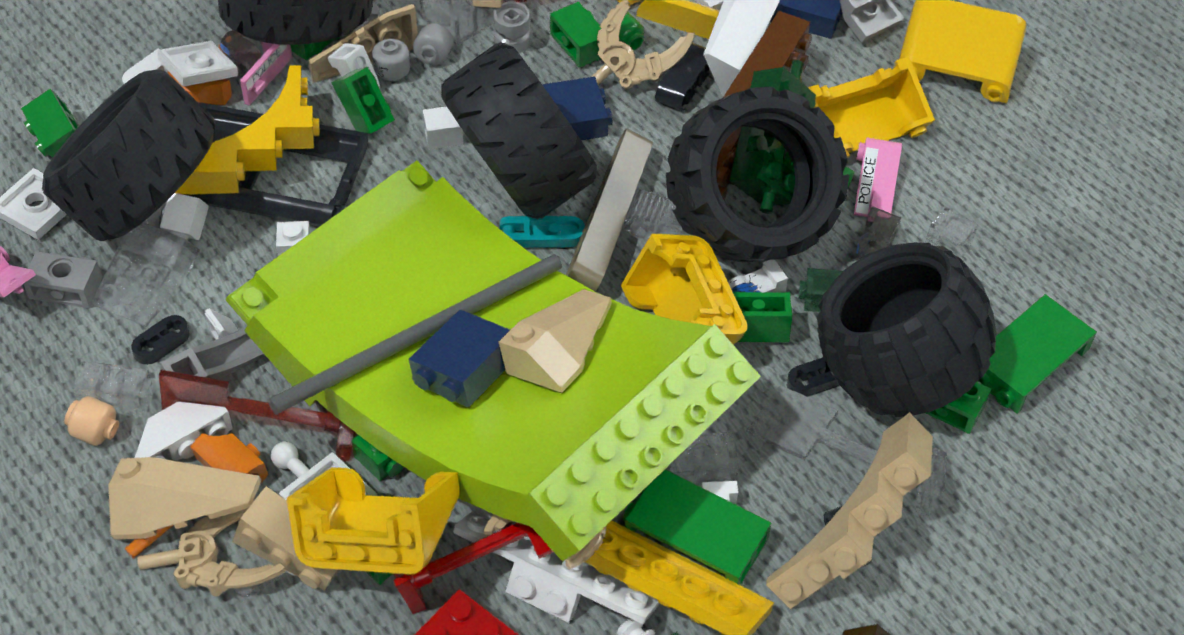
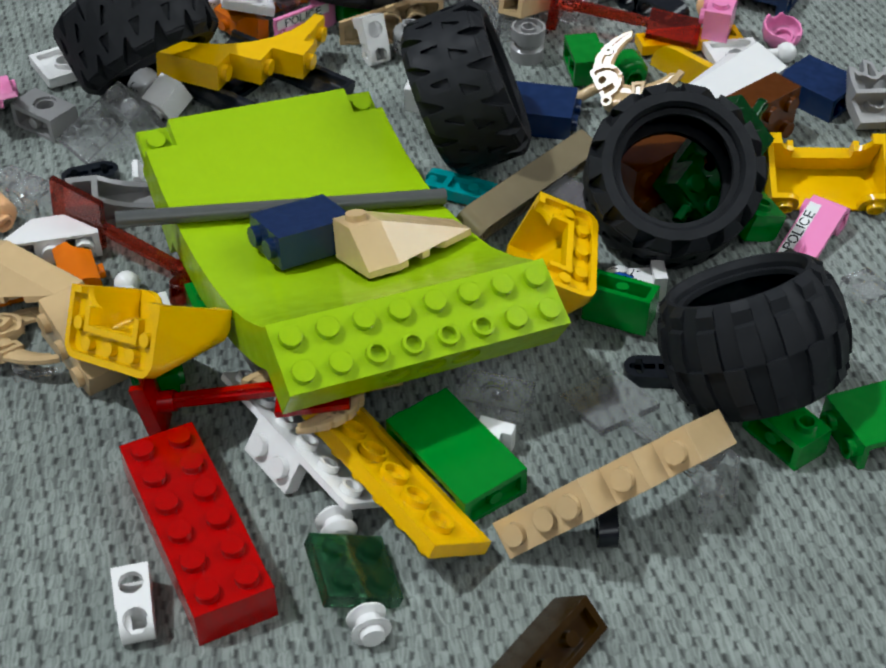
camera: 25 degrees right, 10 degrees down
green brick [331,67,395,134] -> none

